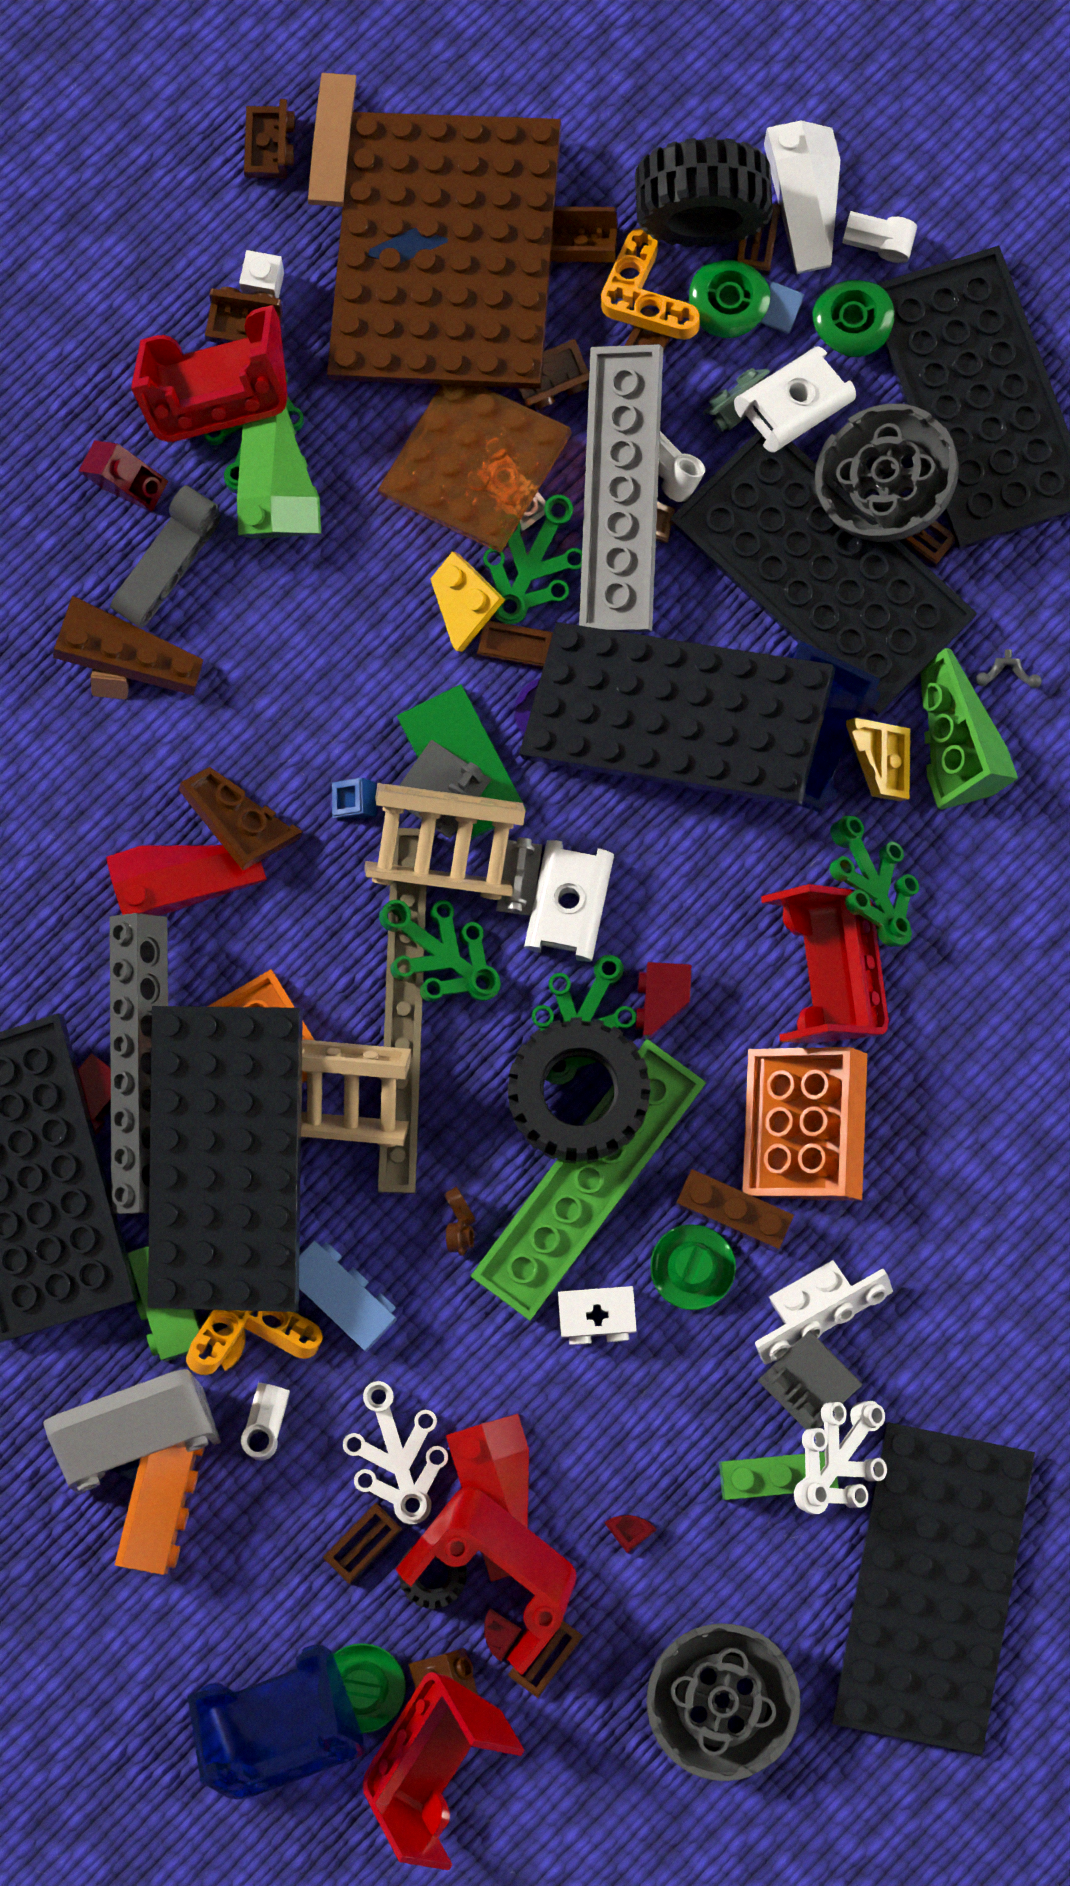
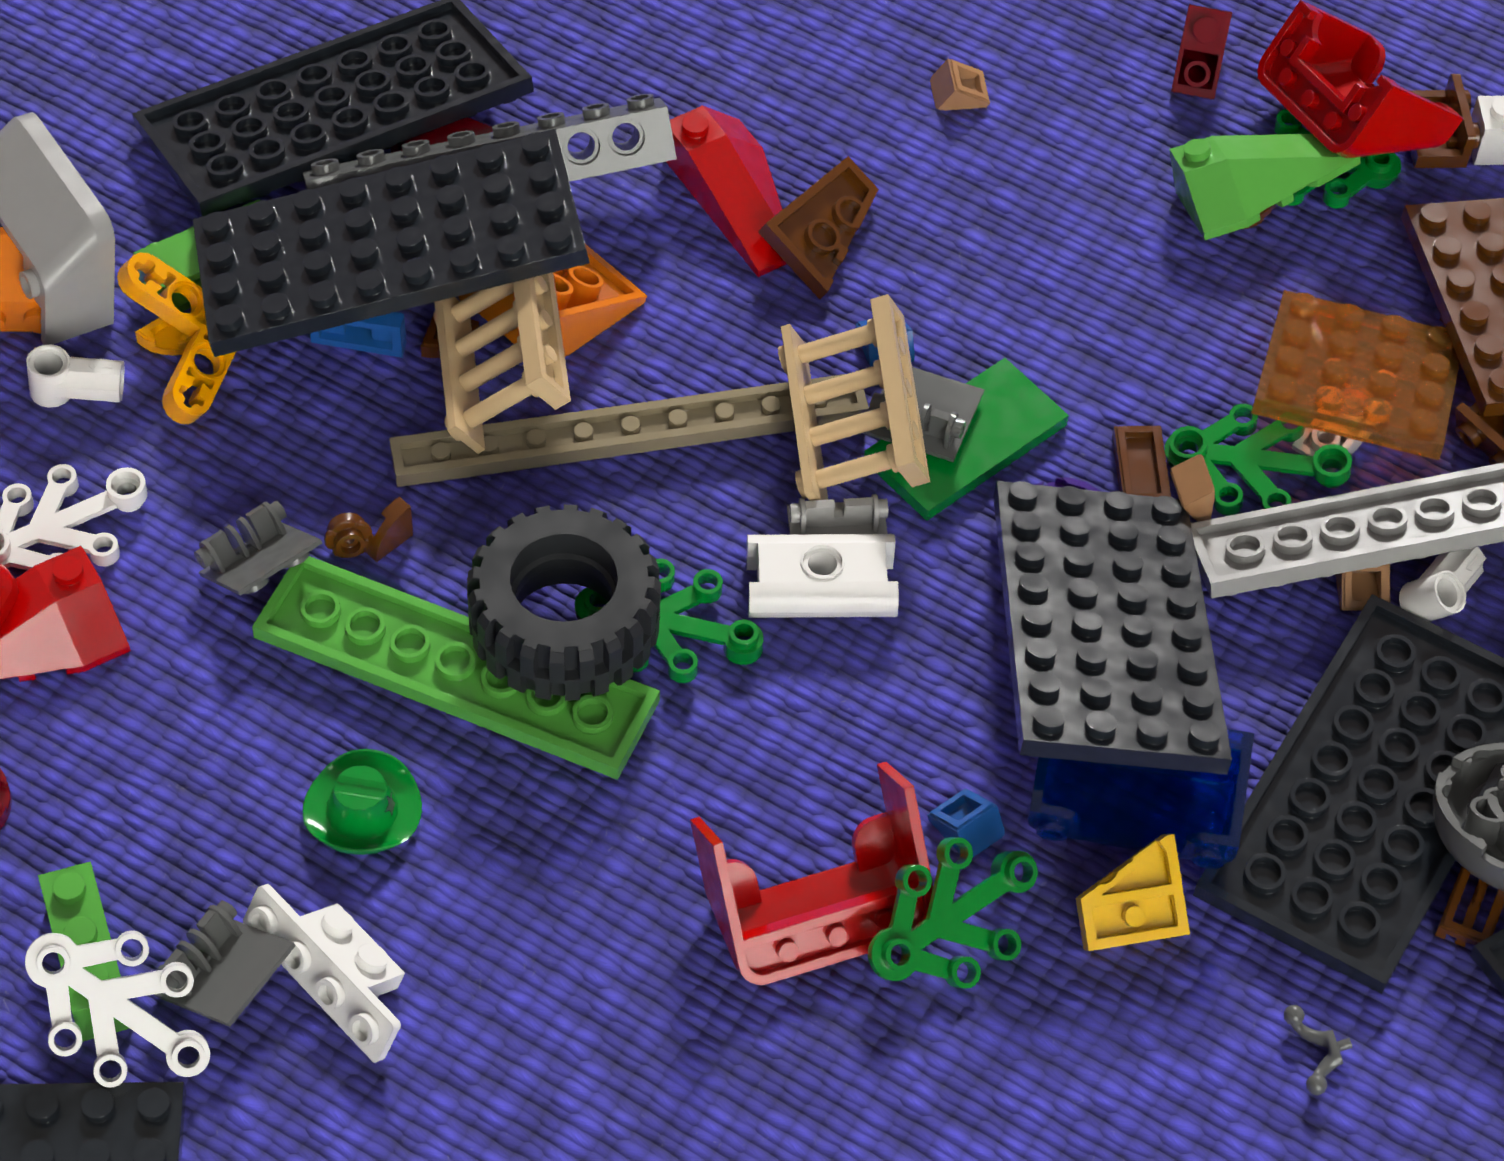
camera: 75 degrees right, 25 degrees down
reddish brown wing [53,595,203,696] -> none
dark grey beam [110,485,221,628] -> none
medium blue brick [299,1240,397,1352] -> none
green plant [379,900,501,1002] -> none
yellow wing [430,551,506,652] -> none
white brick [558,1286,636,1345] -> none
dark red slope [636,962,692,1041] -> none
reddish brown brick [675,1169,794,1252] -> none
orange slope [742,1047,867,1201] -> none
bright green wedge [921,648,1018,809] -> none
none -> dark grey hinge [194,501,322,596]
none -> blue slope [927,788,1005,857]
none -> medium nougat slope [1170,454,1215,522]

